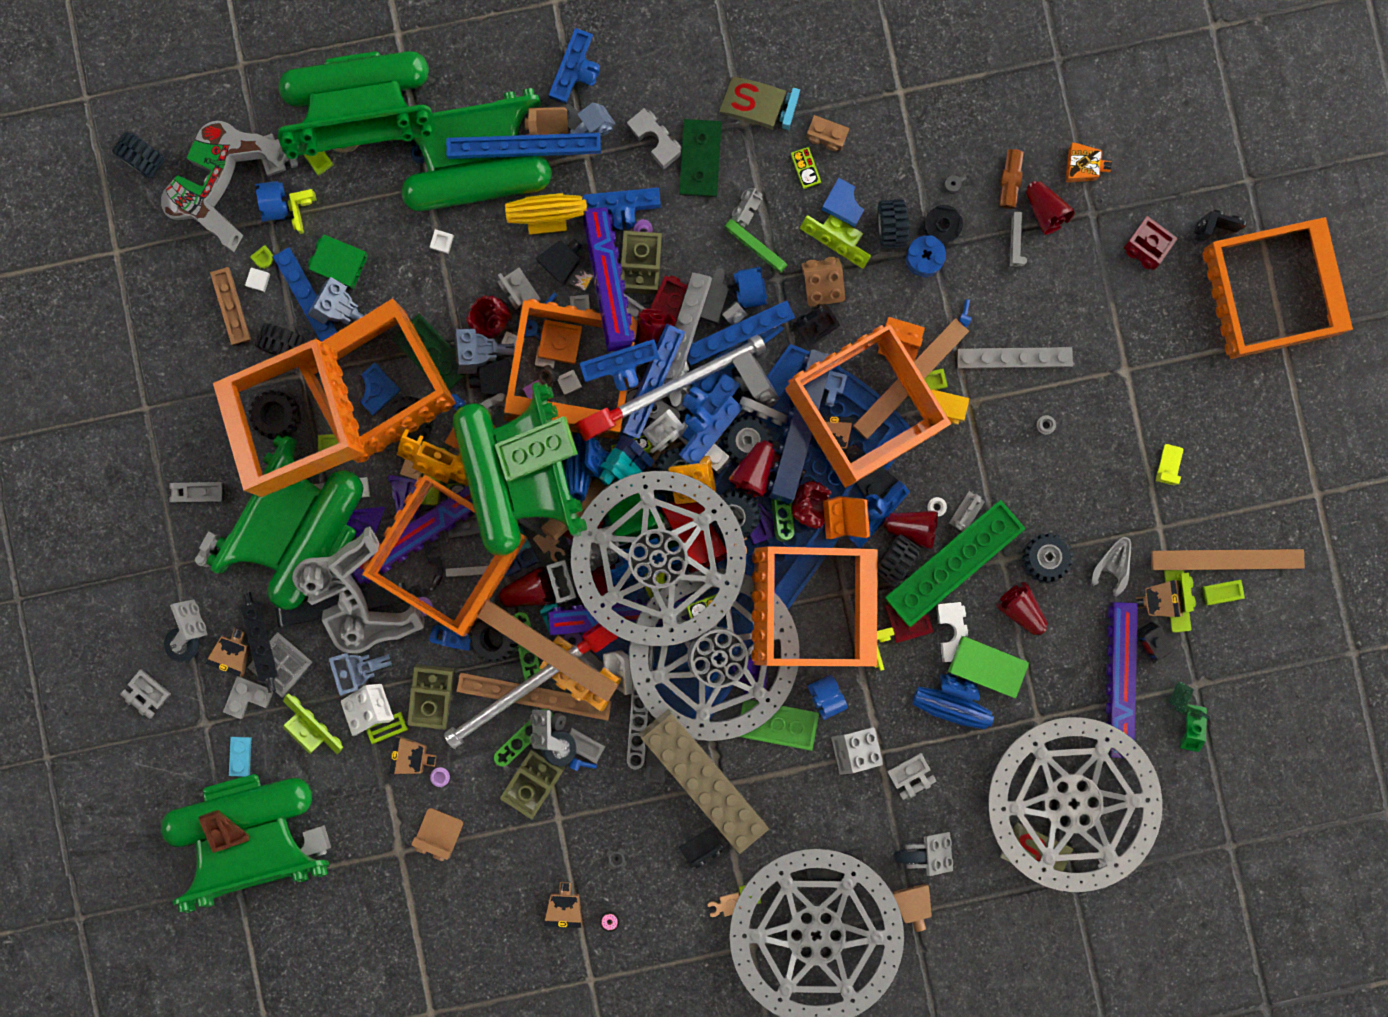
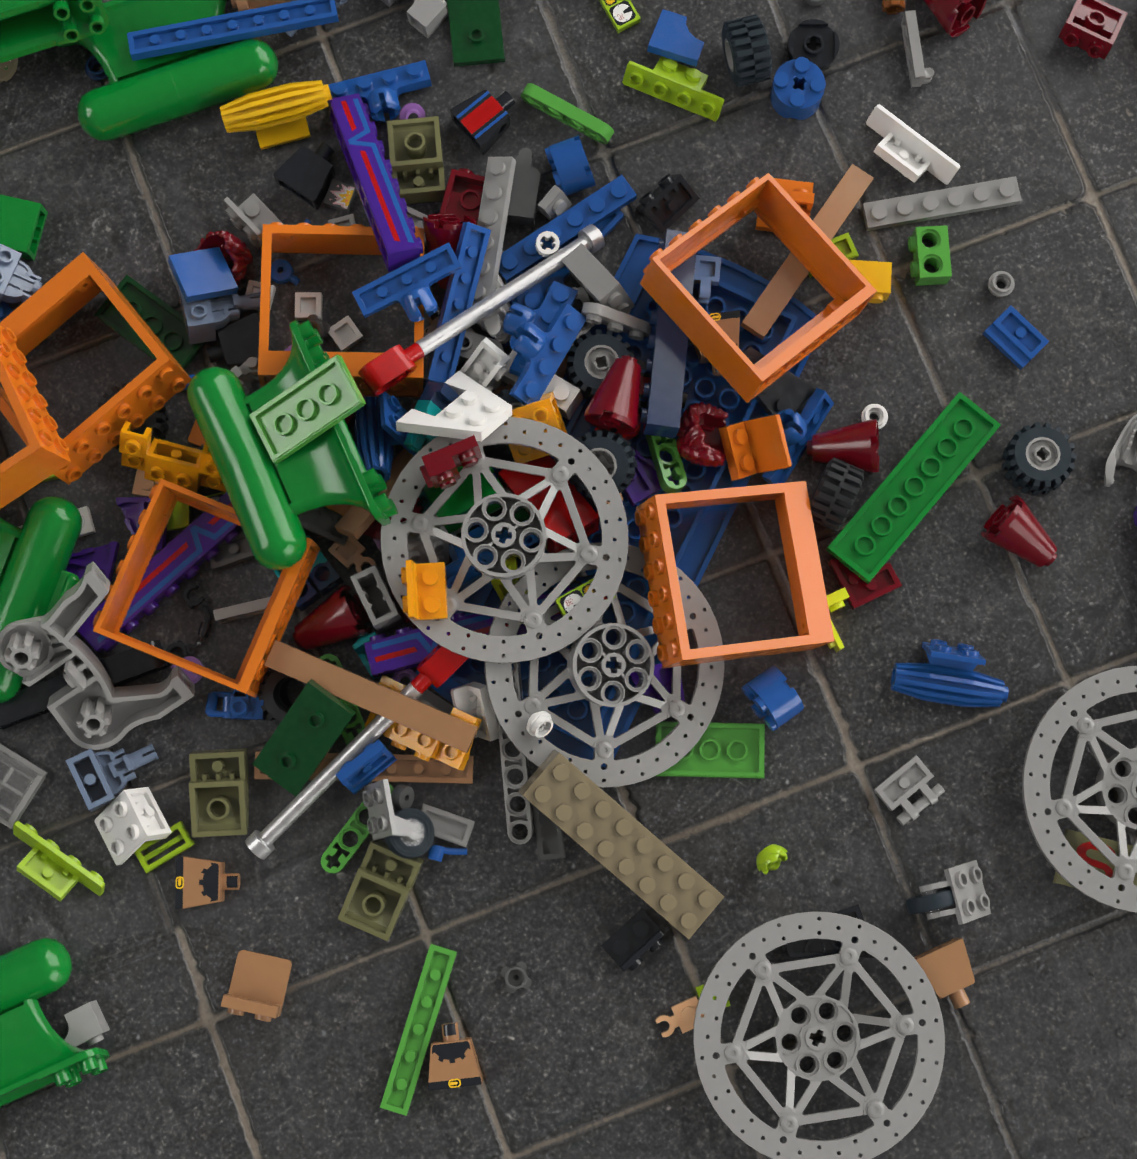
camera: 10 degrees left, 5 degrees down
blue tile [360,362,401,416] -> none
white tile [430,229,454,254] -> none
lavender plate [430,767,450,787] -> none
orange plate [538,320,582,365] -> none
tile [600,911,620,932] -> none
light grey hinge [732,188,762,228] -> none
medium nougat bracket [801,257,845,306] -> none
light grey bracket [831,727,883,775] -> none
white arch [936,602,968,662] -> none
bright green tile [948,636,1029,699] -> none
light grey hinge [949,491,985,532] -> none
blue hand [959,299,972,327] -> none
none -> blue tile [168,247,238,303]
none -> dark green plate [252,679,356,797]
none -> blue plate [335,739,397,795]
none -> bright green plate [380,943,457,1116]
none -> white wing [396,371,512,442]
none -> light orange bracket [401,560,448,621]
none -> dark red plate [420,435,482,489]
none -> torso [450,90,515,155]
none -> white plate [526,711,553,738]
none -> white bush [535,231,560,258]
none -> lime plate [756,844,788,875]
none -> white bracket [866,104,960,185]
none -> bright green brick [908,225,952,286]
none -> blue plate [983,305,1049,370]

